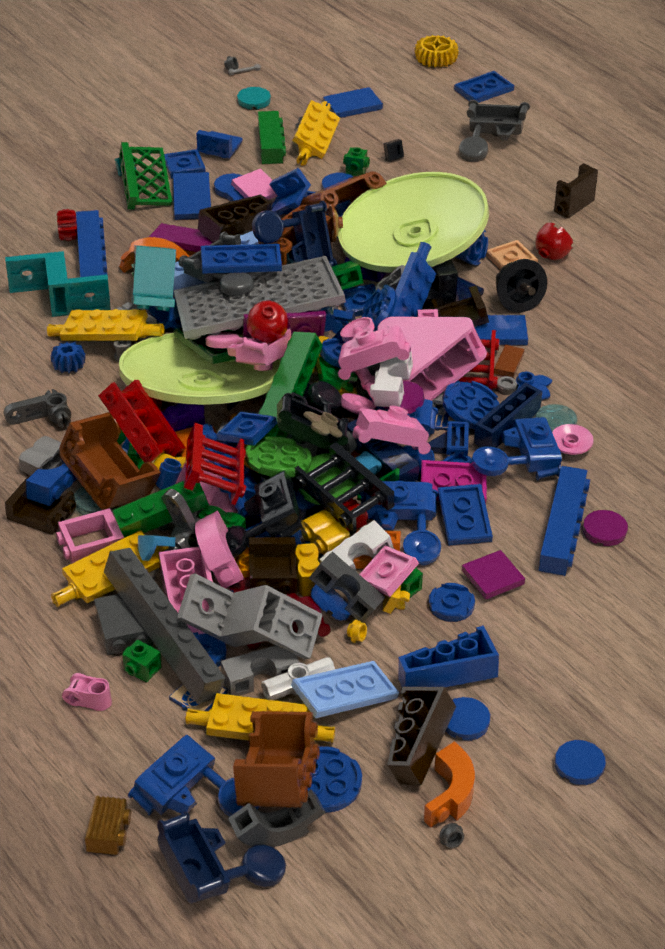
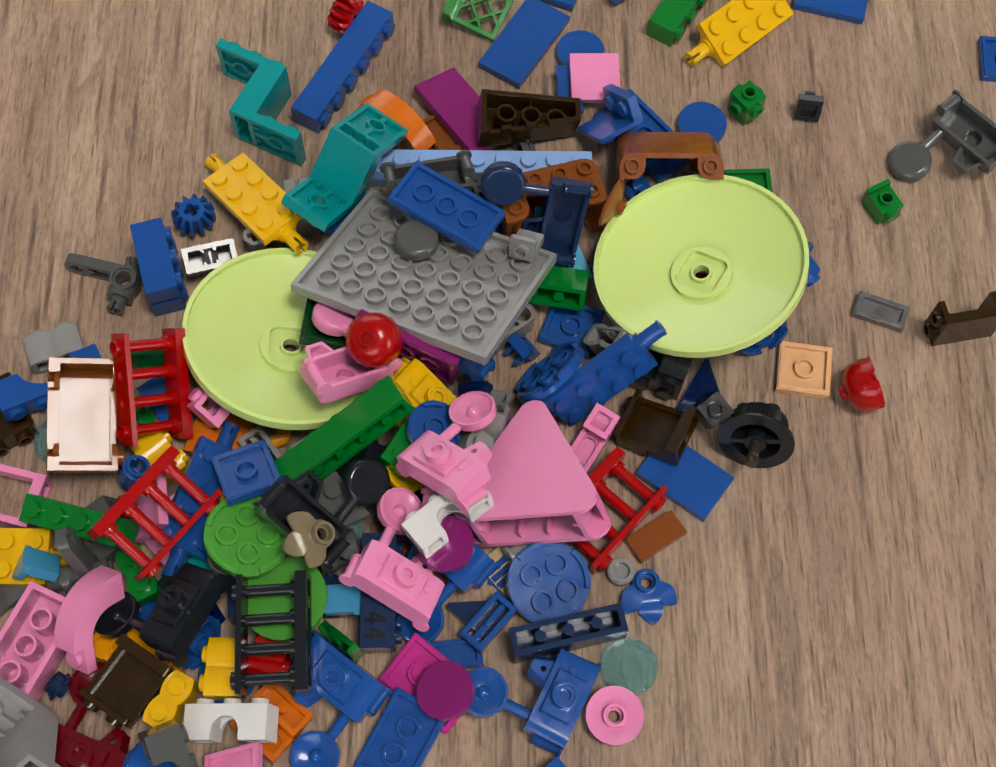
camera: 35 degrees right, 25 degrees up
none -> blue piece [130,217,189,317]
none -> brick [181,238,237,279]
none -> bright pink brick [186,386,231,428]
none -> magenta tile [417,660,475,722]
none -> light grey bracket [509,228,544,263]
none -> black brick [692,391,734,429]
none -> flat silver tile [851,291,910,333]
none -> green brick [861,179,904,225]

